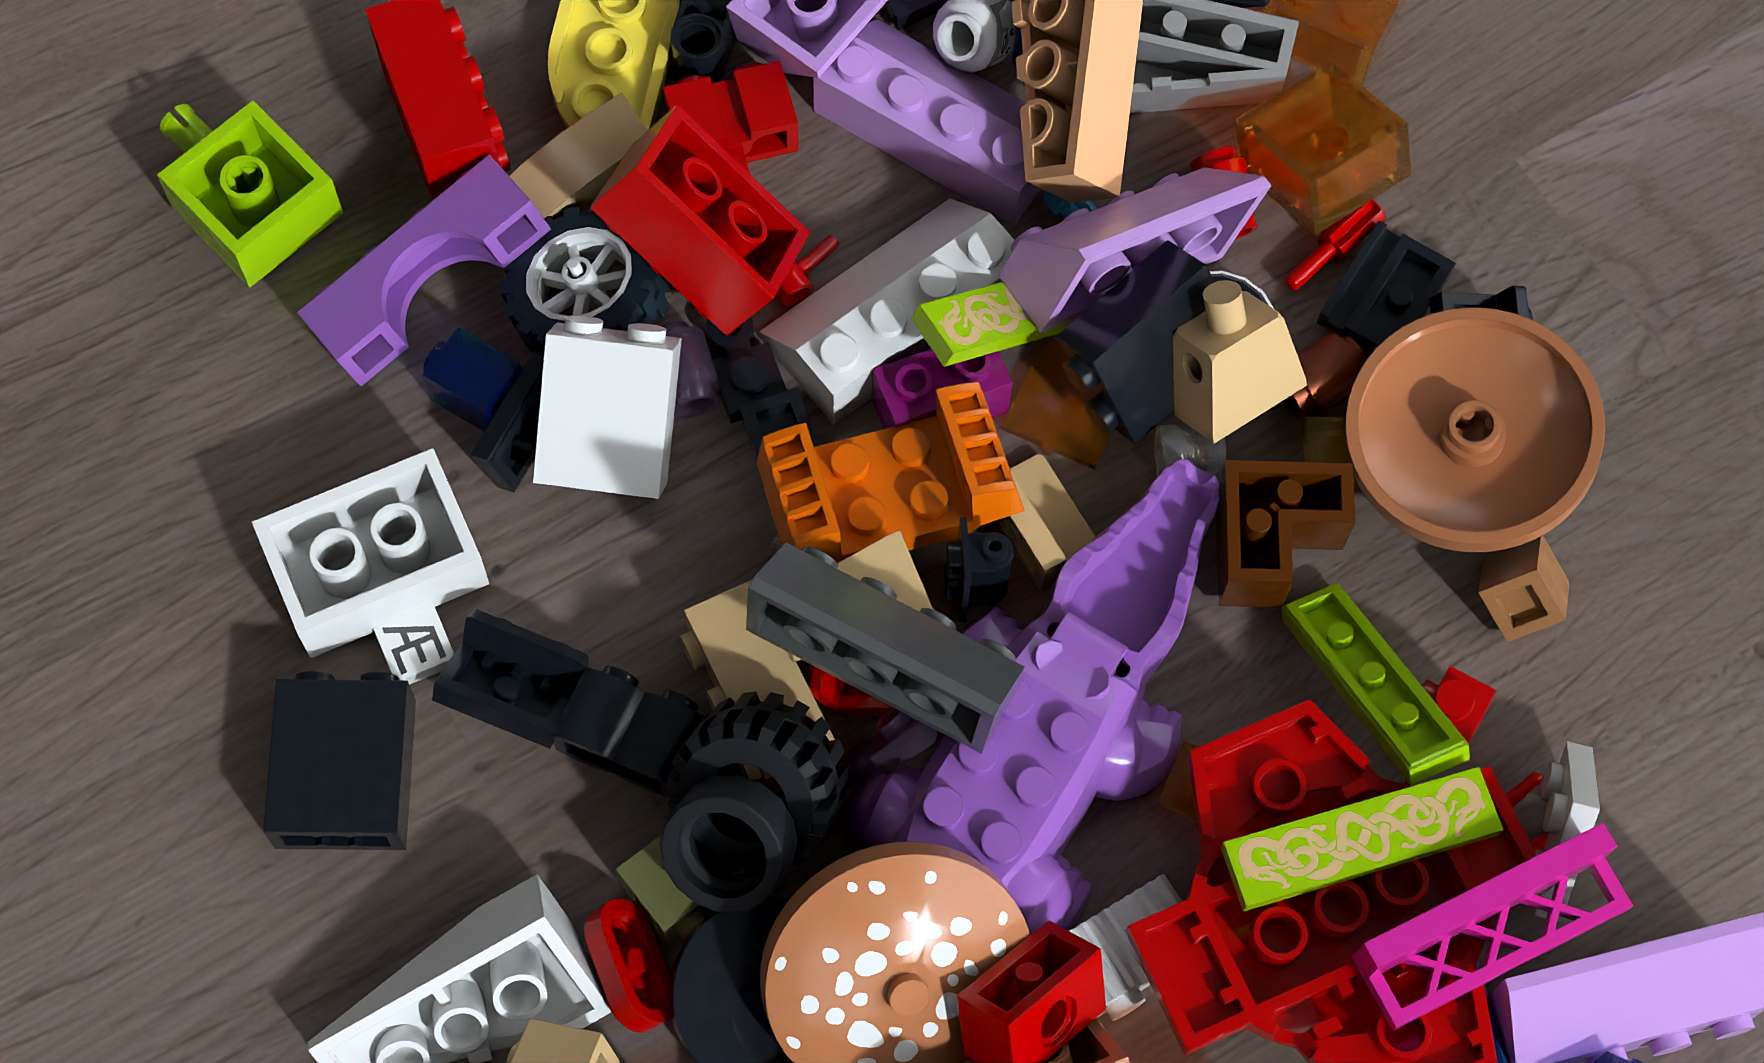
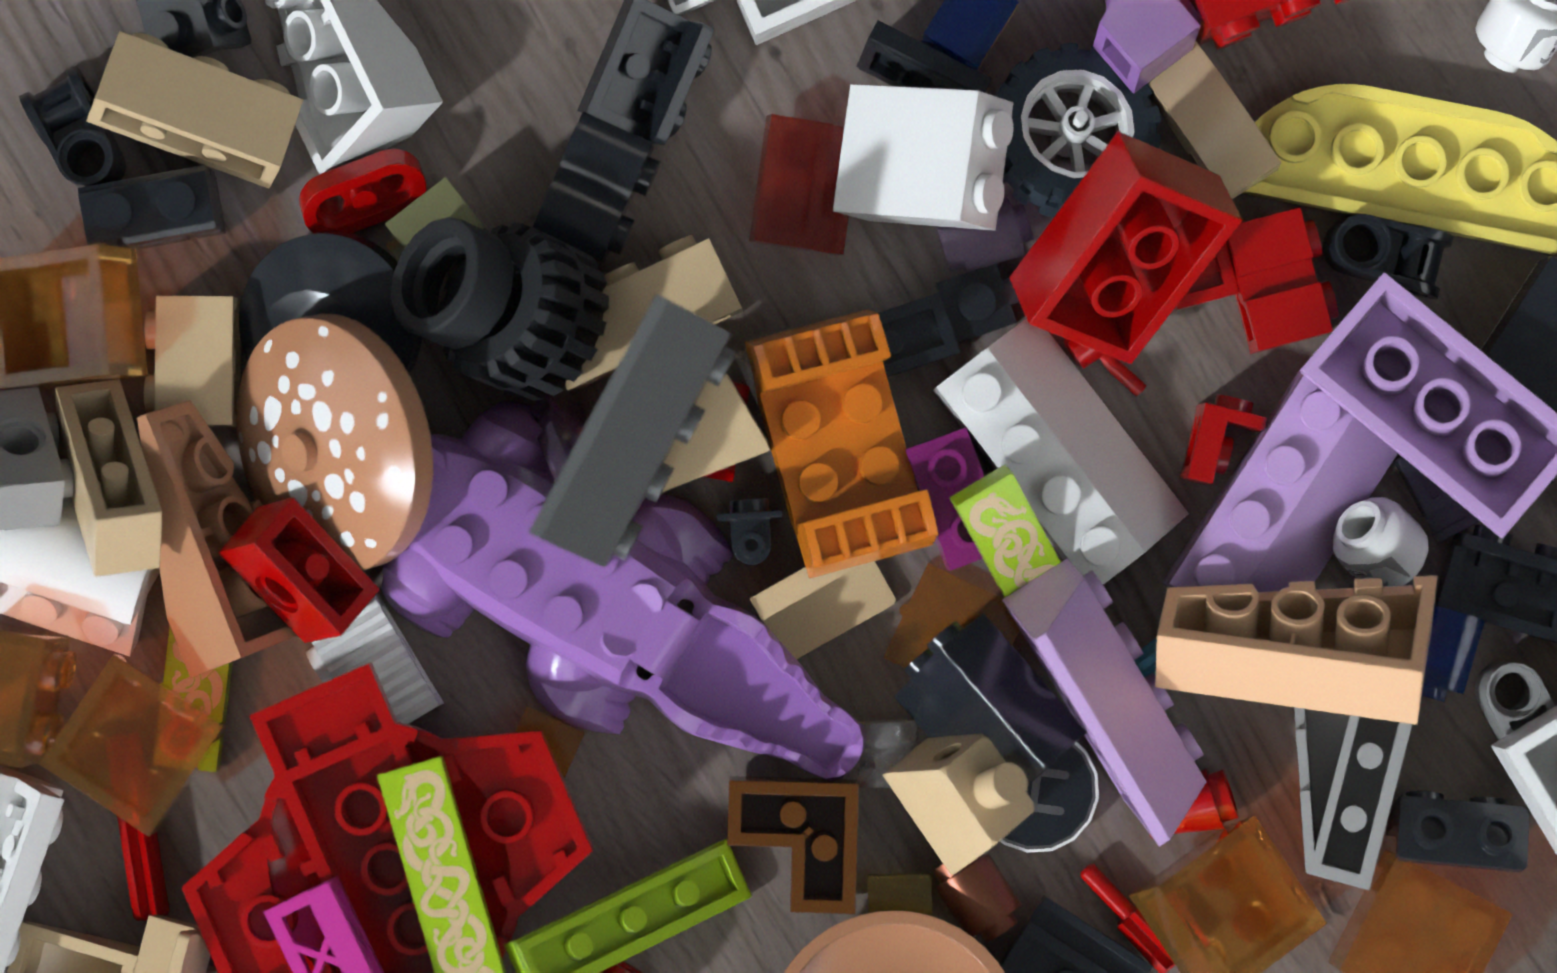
camera: 90 degrees right, 20 degrees up
none -> clear red plate [749,114,849,256]
none -> red bracket [1179,394,1267,485]

